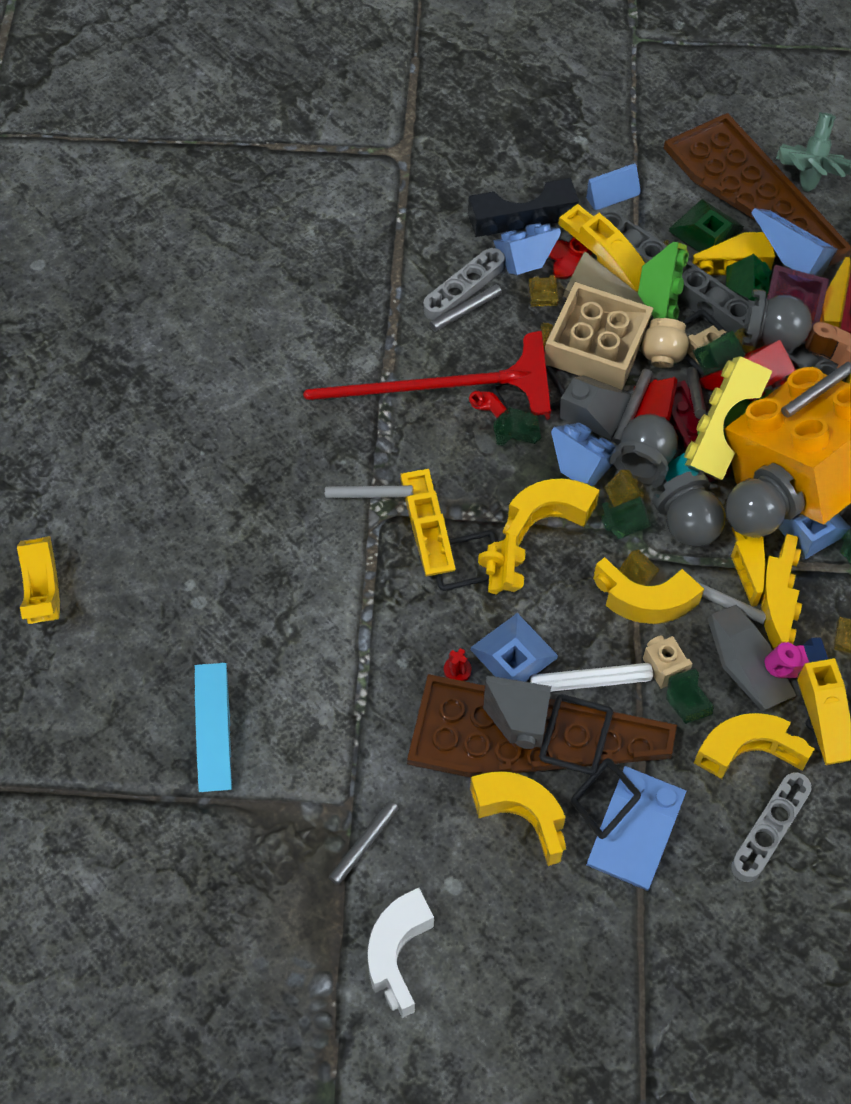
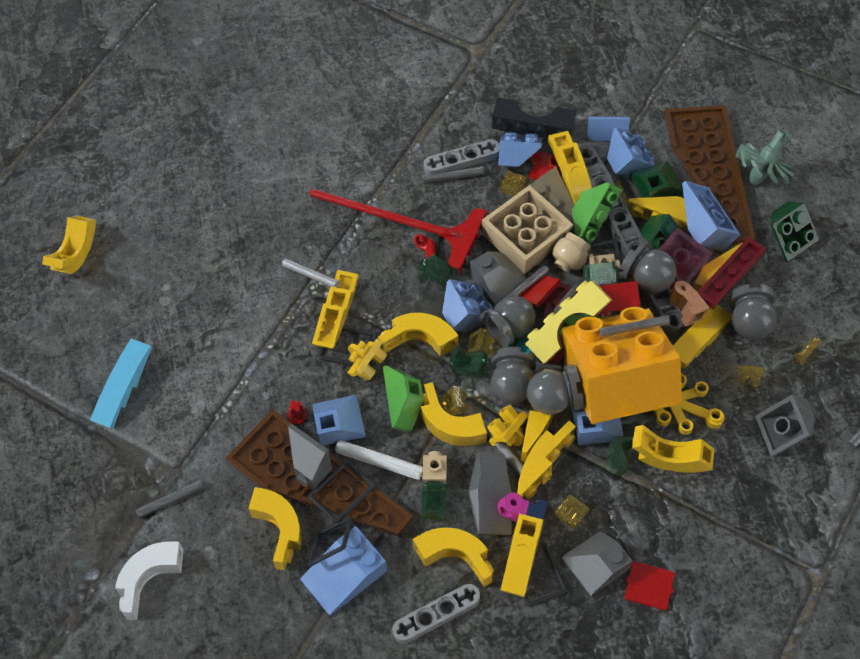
camera: 30 degrees right, 0 degrees up
none -> bright green slope [383,366,424,432]
none -> yellow hips [487,405,528,446]
none -> medium blue slope [607,127,656,178]

